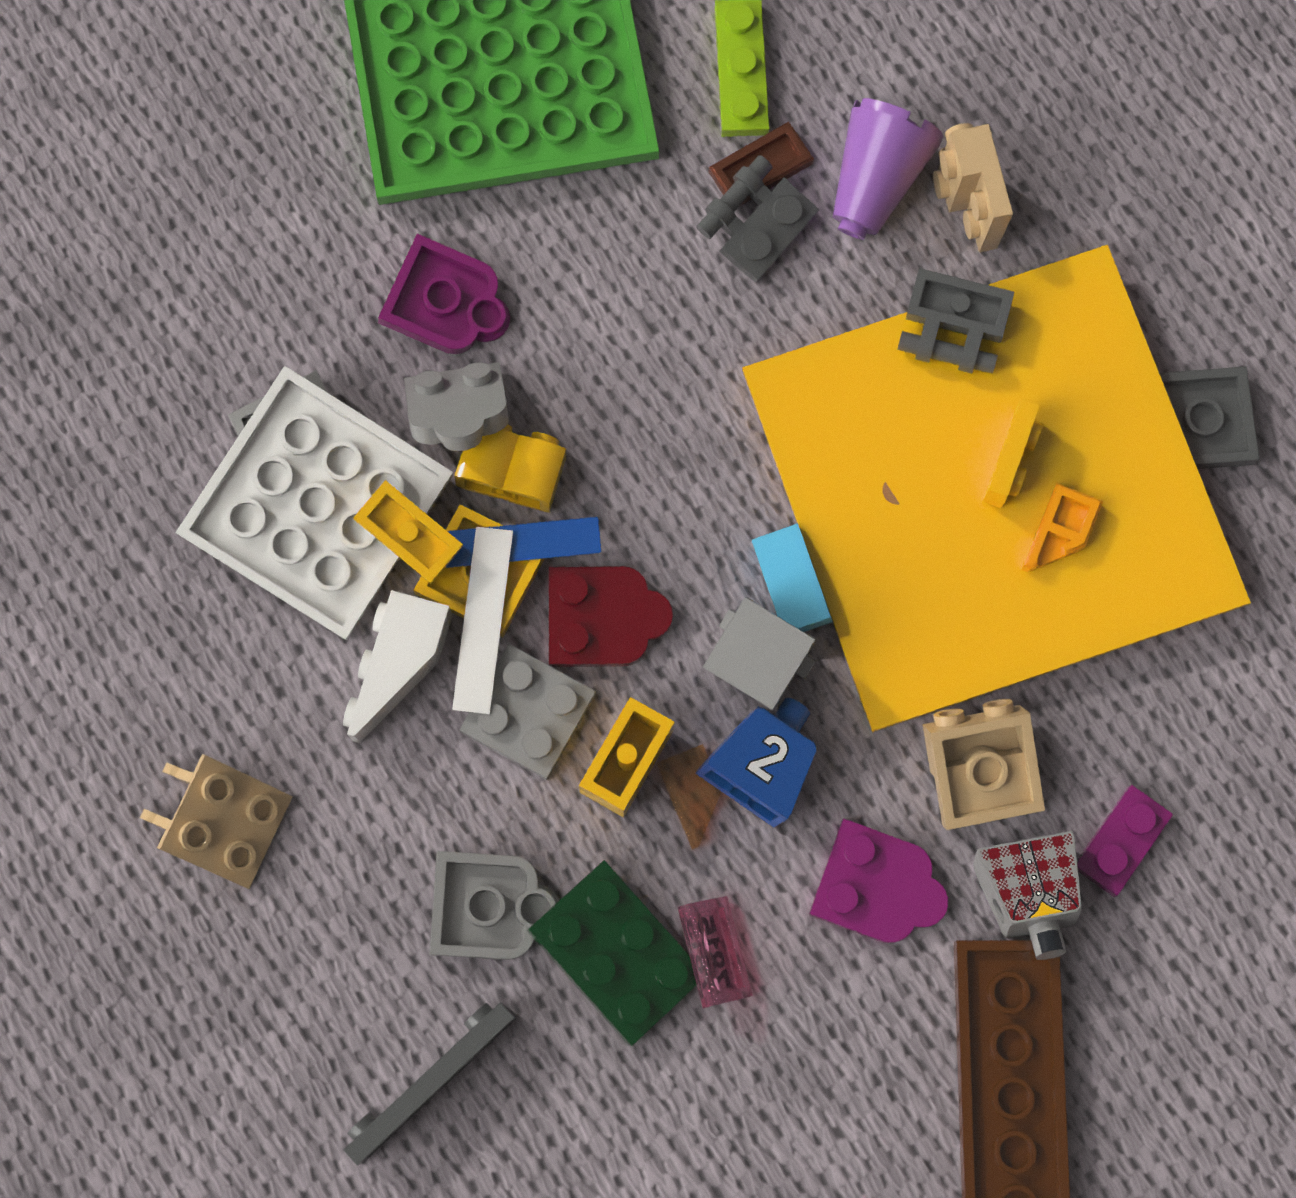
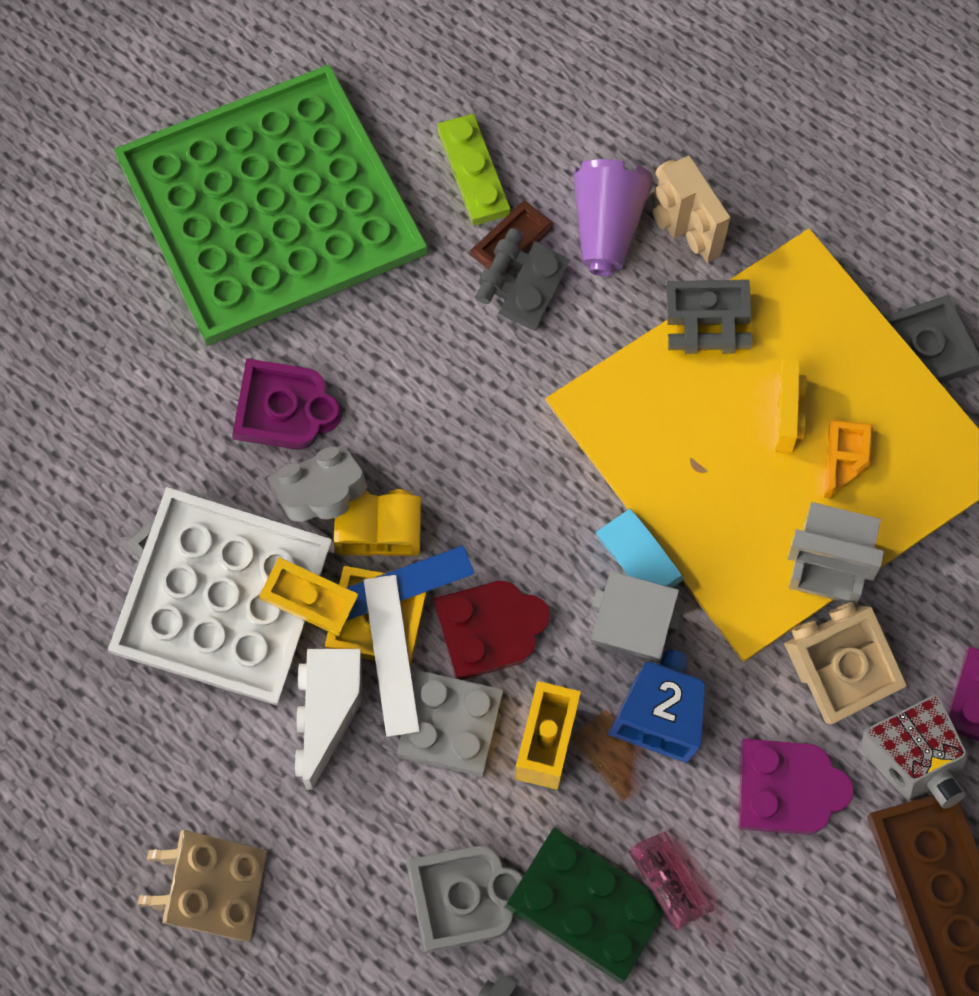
camera: 15 degrees left, 10 degrees down
none -> light grey plate [787,502,884,605]

